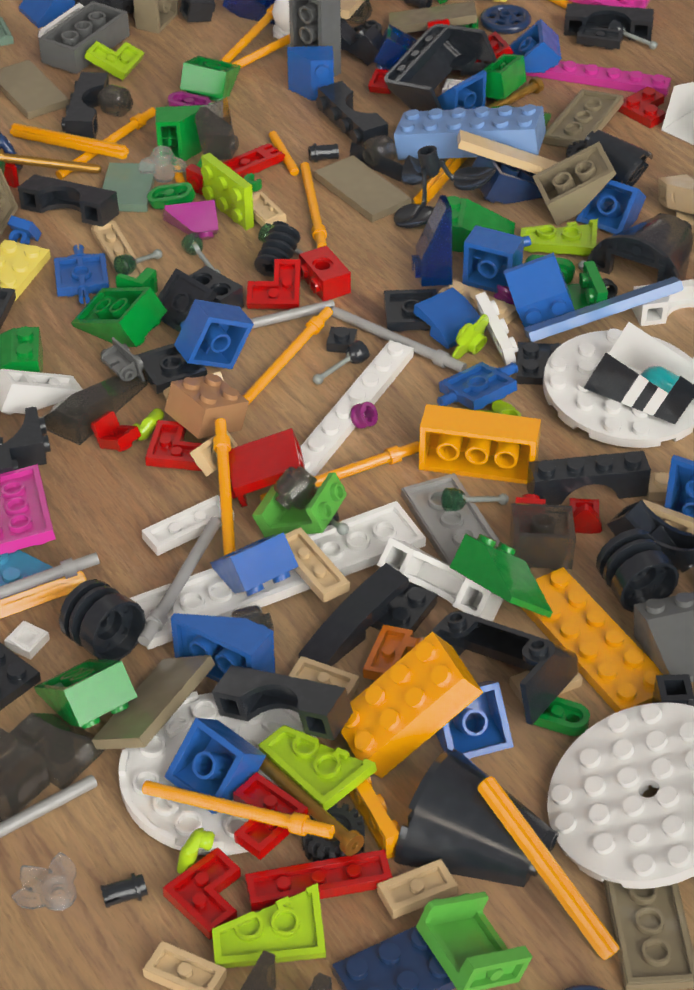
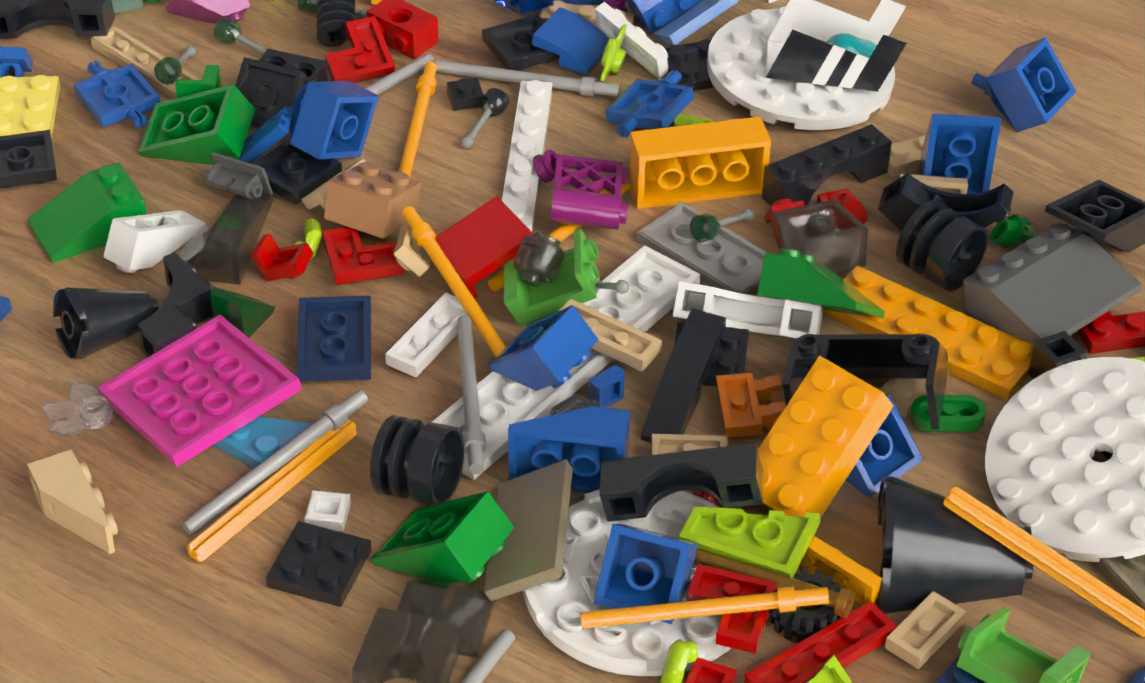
camera: 25 degrees left, 0 degrees up
none -> dark green slope [210,287,275,338]
none -> blue tile [237,106,294,164]
none -> dark blue plate [297,295,371,382]
none -> magenta piece [550,154,629,230]
none -> blue tile [587,364,625,408]

